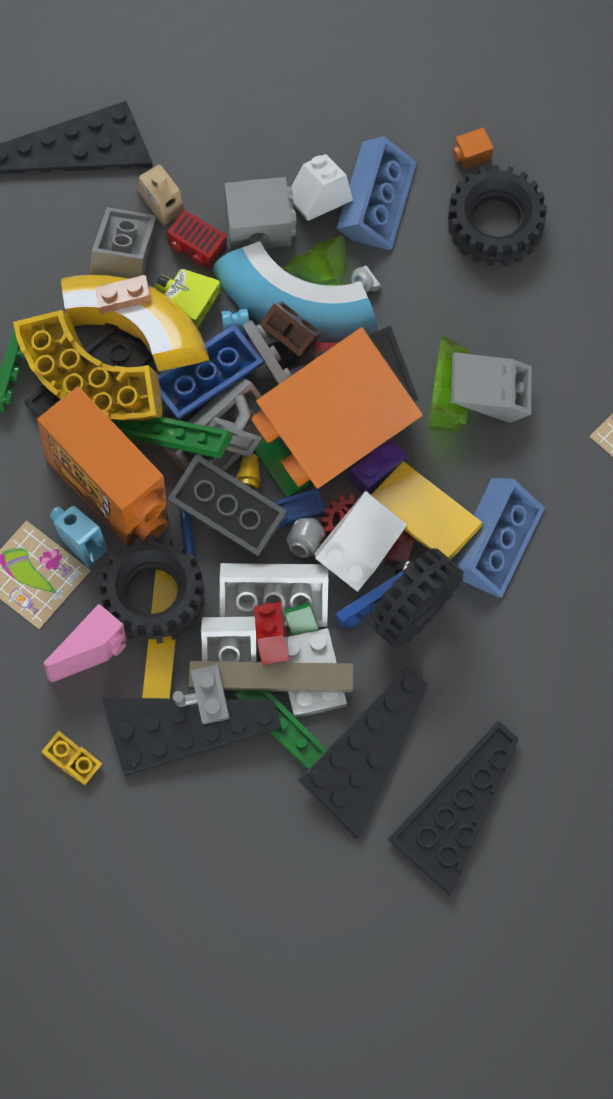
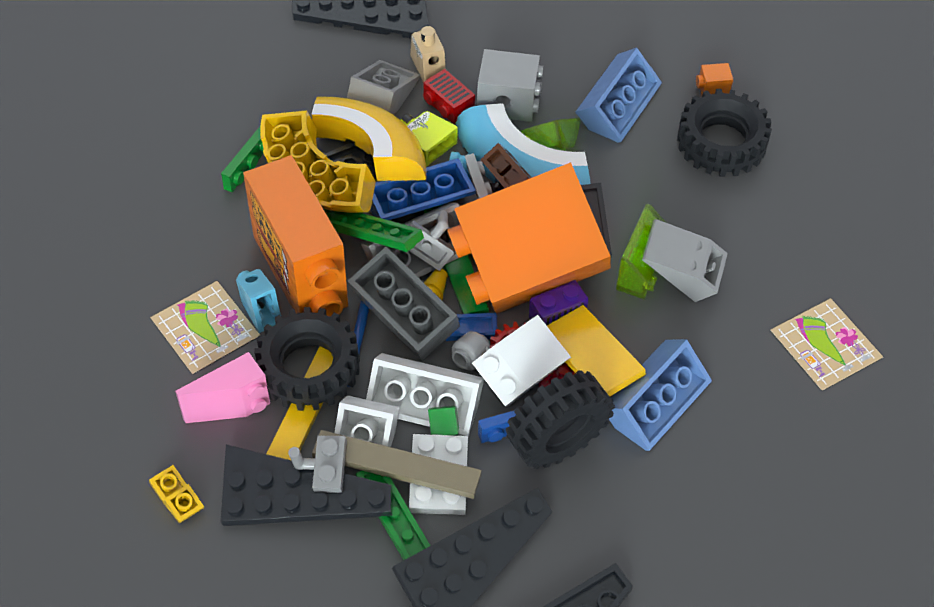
camera: 15 degrees right, 15 degrees down
plate [95,275,152,314] -> none
red brick [254,602,289,665] -> none
white slope [292,154,353,221] -> none
white plate [352,266,381,292] -> none

